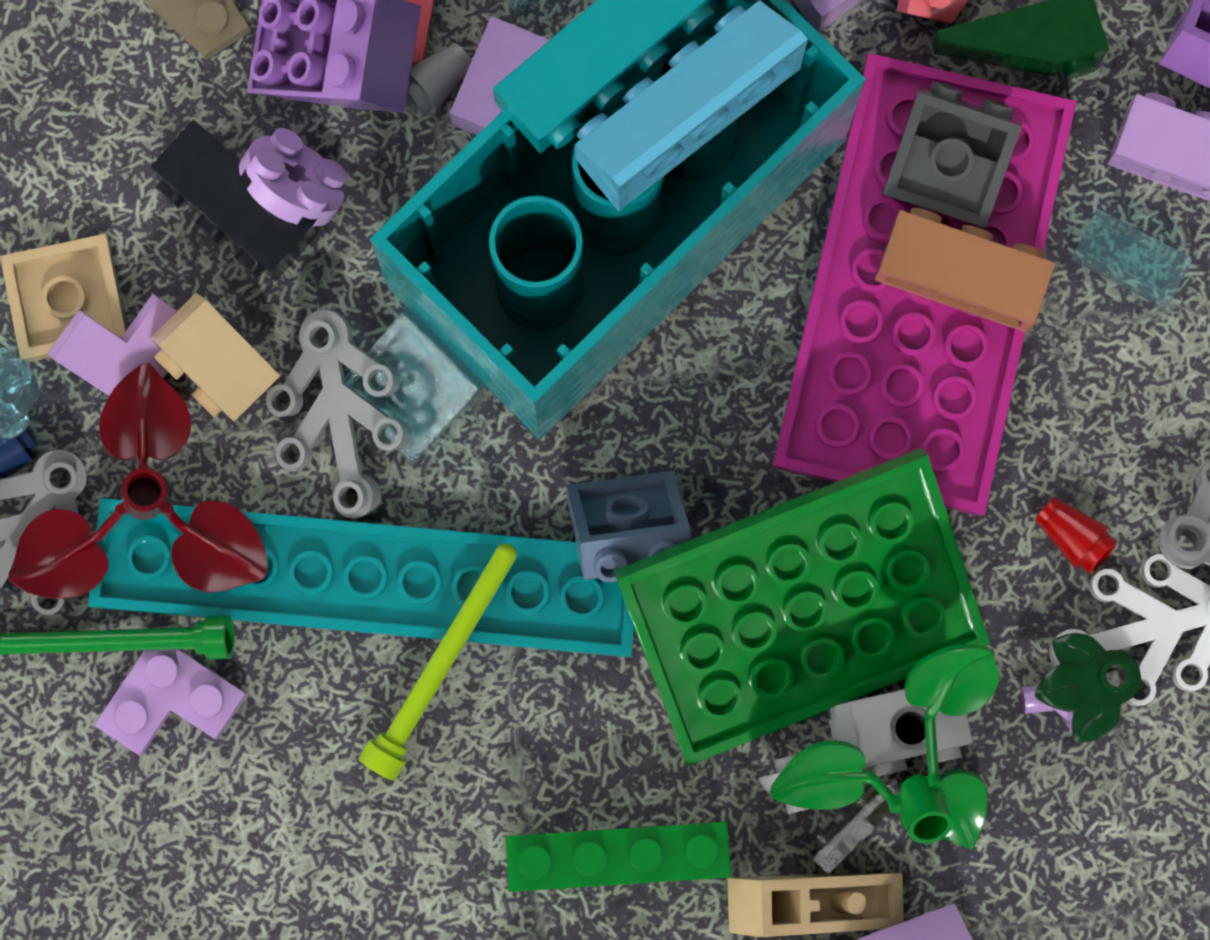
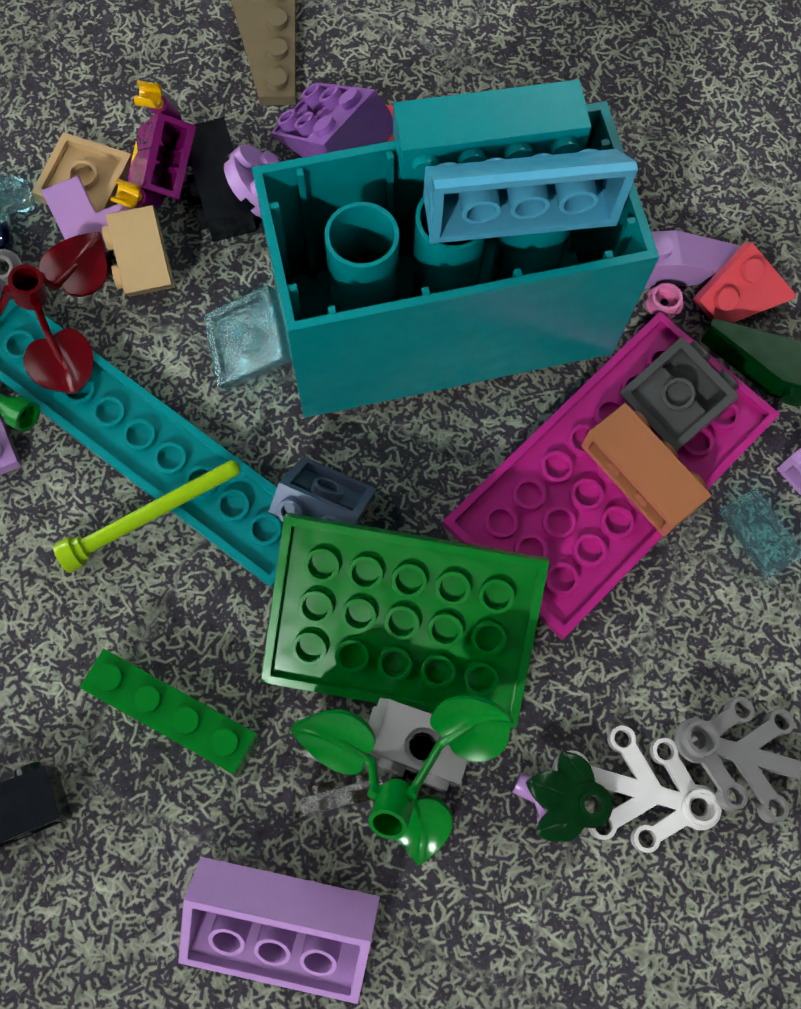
camera: 30 degrees right, 10 degrees down
light grey plant [266,310,410,519] -> none
tan slope [728,872,904,937] -> none
red cone [1035,497,1118,574] -> none
none -> magenta torso [110,80,196,209]
none -> bright pink plate [645,283,684,320]

